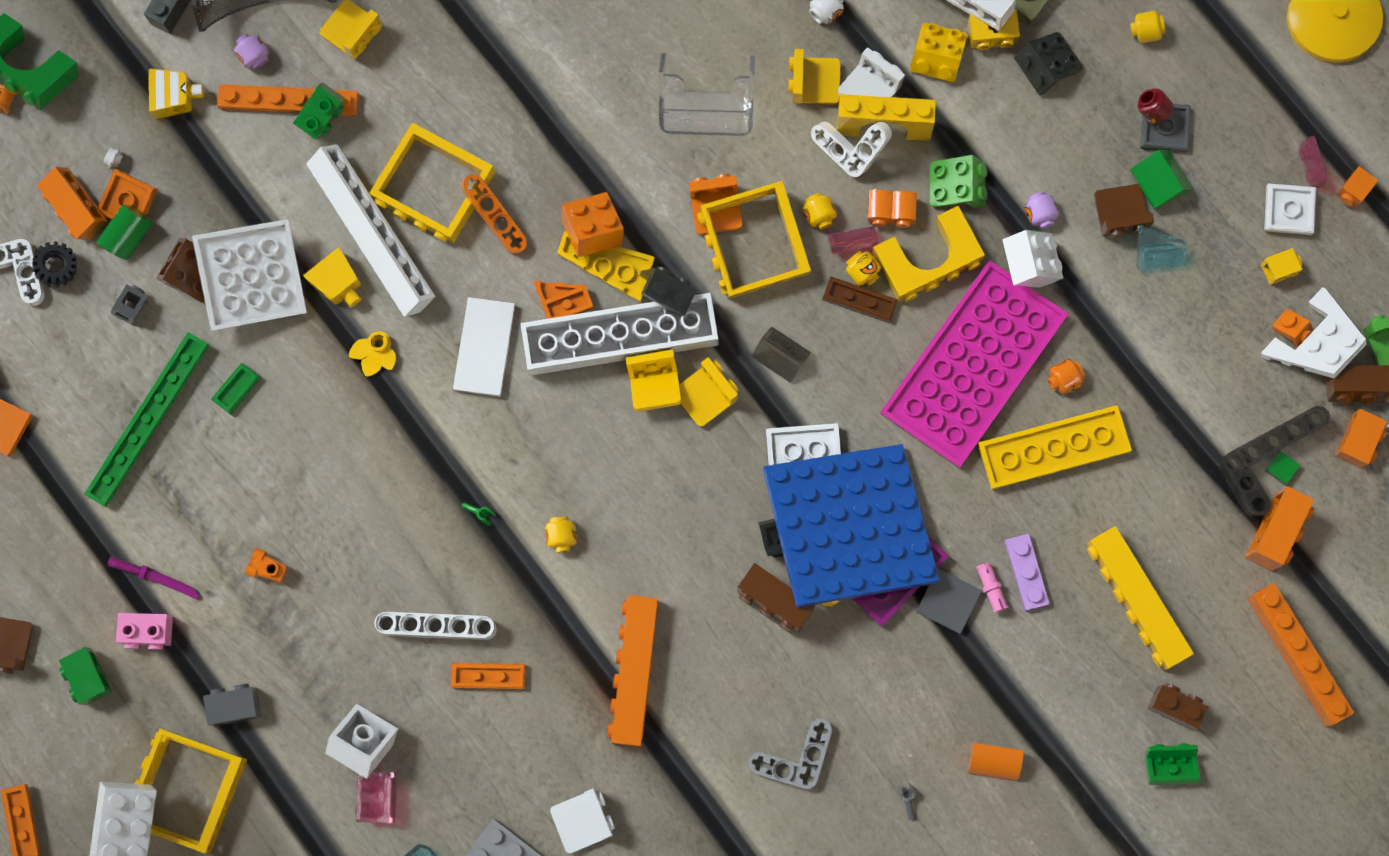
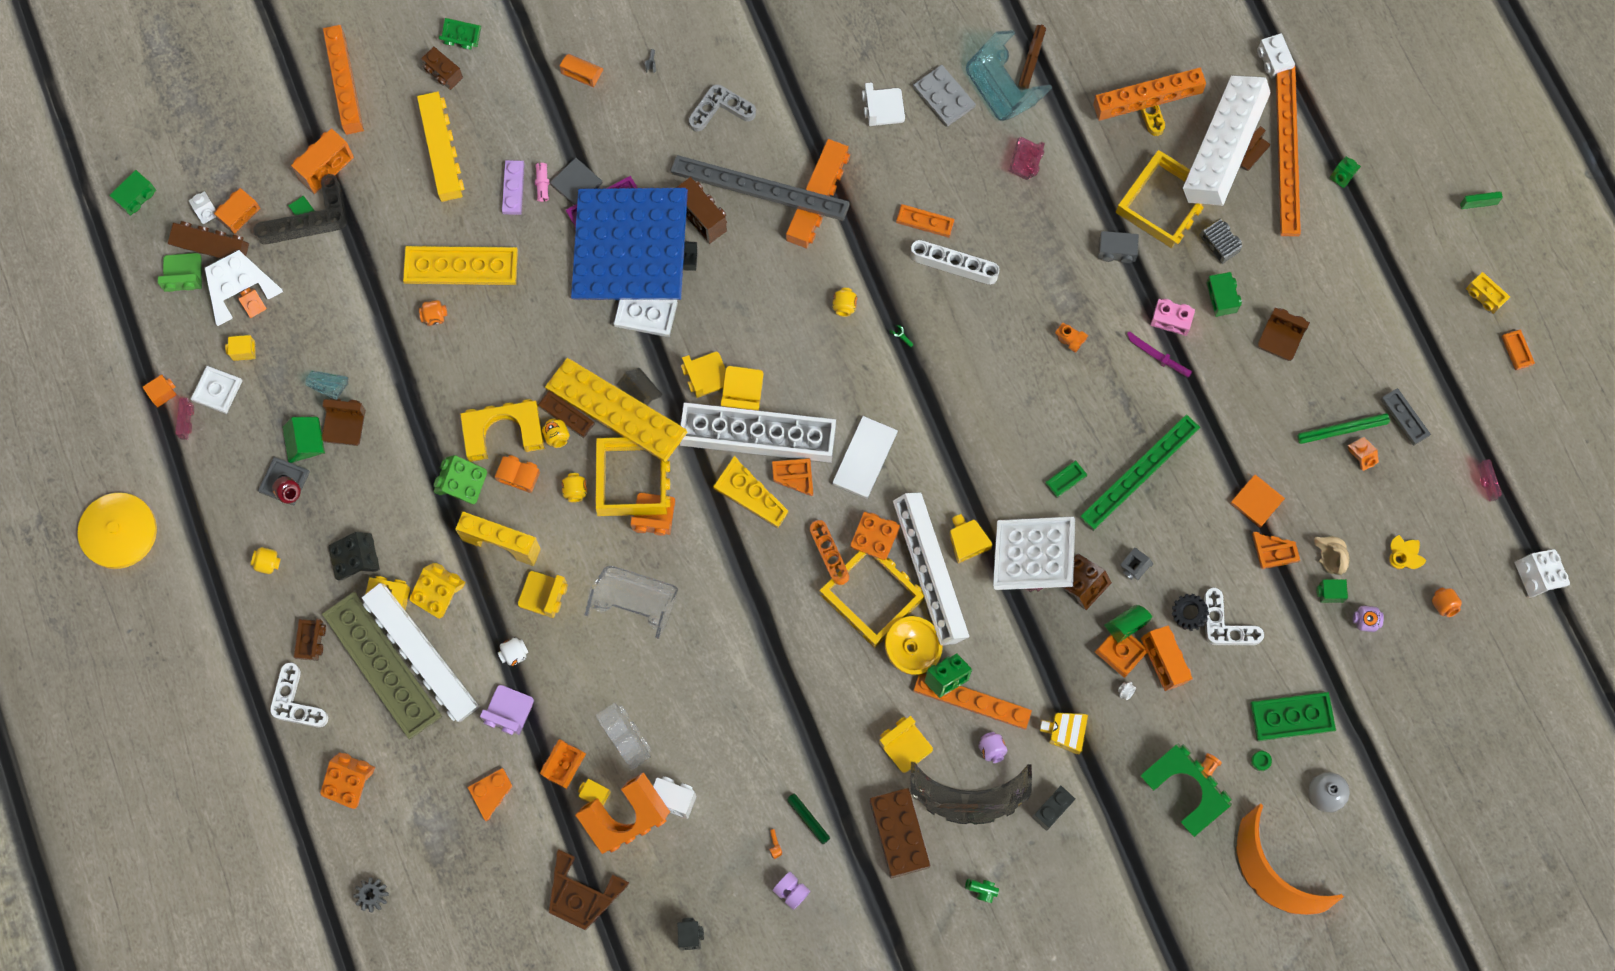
camera: 170 degrees left, 5 degrees down
white brick [325,704,398,779] -> none
yellow plate [349,331,396,377] -> none
orange brick [561,192,624,257] -> none
pearl dark grey bracket [639,266,697,316] -> none
white beam [811,121,892,177] -> none
clear pink plate [827,226,879,254] -> none
white bracket [838,47,905,97] -> none
dark pink plate [880,260,1069,468] -> none
white brick [1003,230,1063,288] -> none
lavender head [1024,192,1059,229] -> none
none -> yellow plate [545,358,688,463]
none -> dark grey plate [671,155,850,221]
none -> orange bracket [851,512,900,560]
none -> yellow dish [885,616,942,675]
none -> dark grey brick [1199,218,1242,264]

